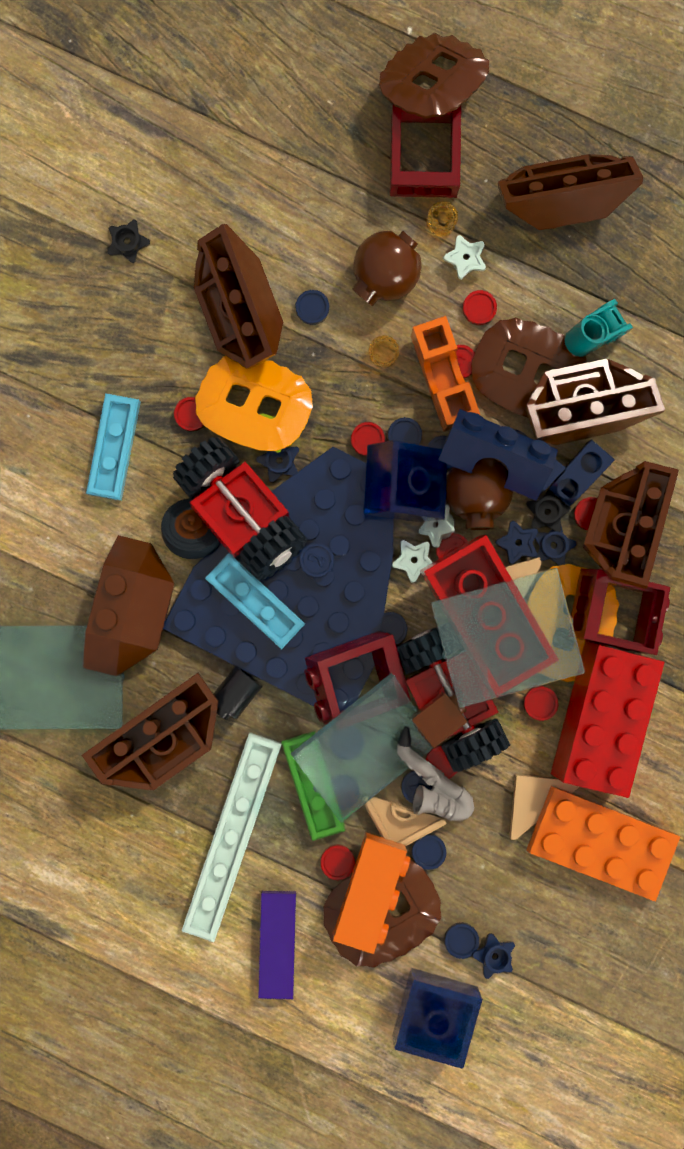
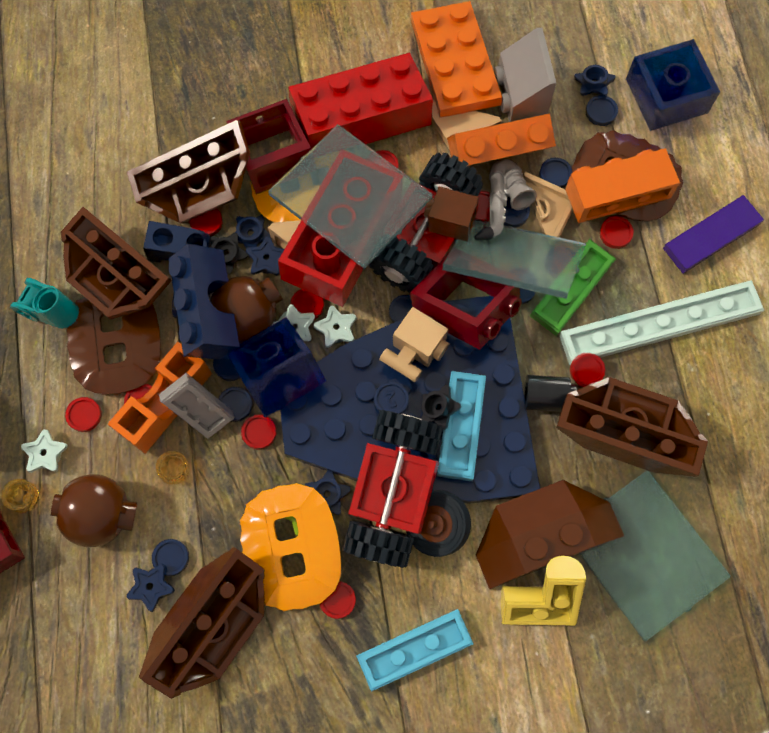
camera: 115 degrees left, 15 degrees down
none -> dark blue plate [127,564,175,612]
none -> light grey plate [159,373,234,439]
none -> tan brick [379,307,449,382]
none -> black plate [421,385,462,430]
none -> orange brick [447,113,556,166]
none -> light grey slope [494,27,556,122]
none -> light yellow brick [501,556,586,626]
none -> red piece [570,353,605,387]

